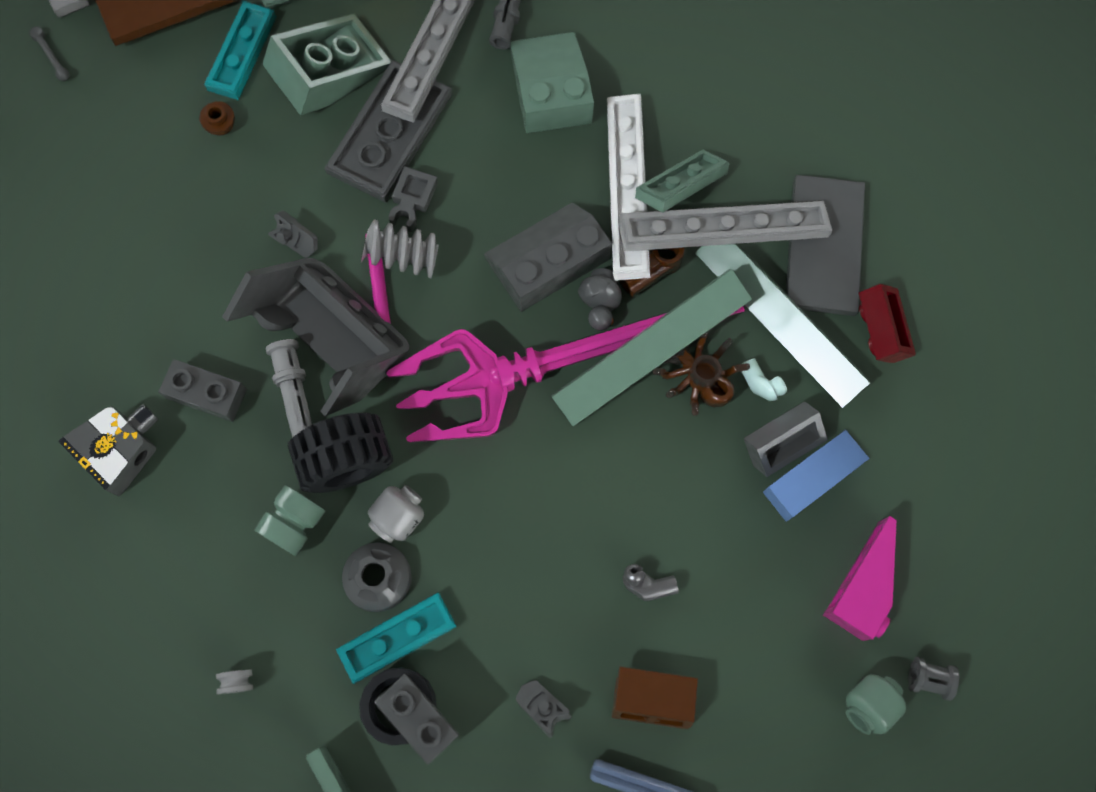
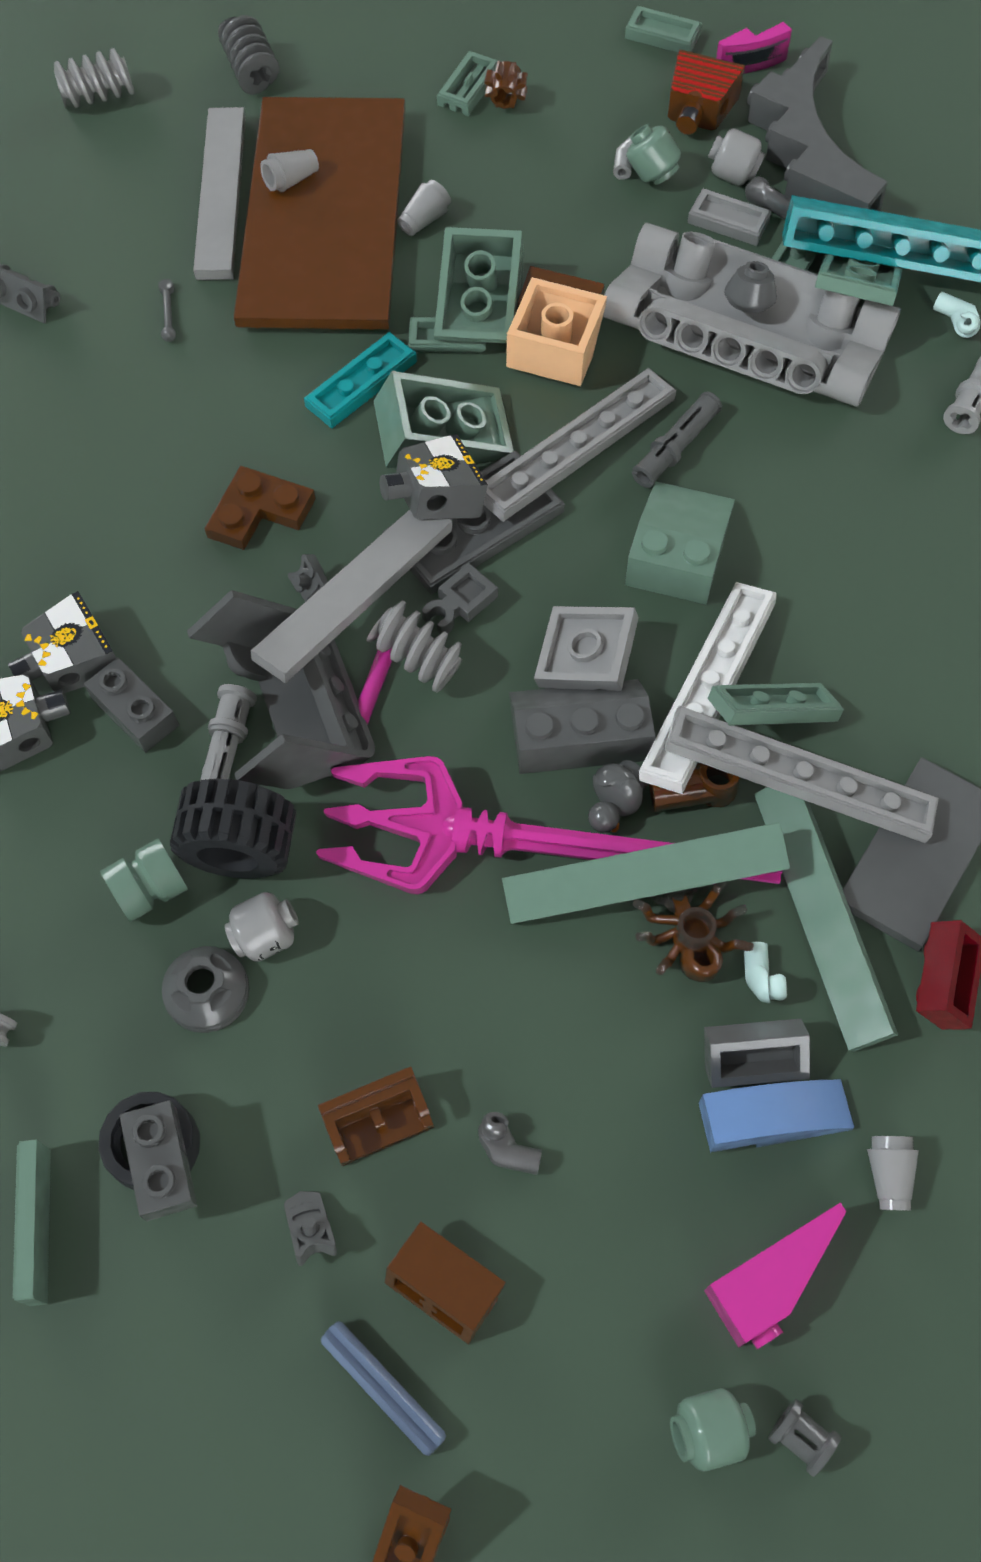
camera: 30 degrees right, 10 degrees down
reddish brown plate [199,101,235,136] -> none
teal tile [336,592,457,684] -> none
none -> torso [7,591,116,693]
none -> reddish brown plate [204,465,316,550]
none -> light grey tile [251,510,452,683]
none -> reddish brown hinge [318,1066,434,1166]
none -> dark grey torso [379,434,488,520]
none -> light grey hinge [534,606,639,691]
none -> light grey cone [867,1136,919,1210]

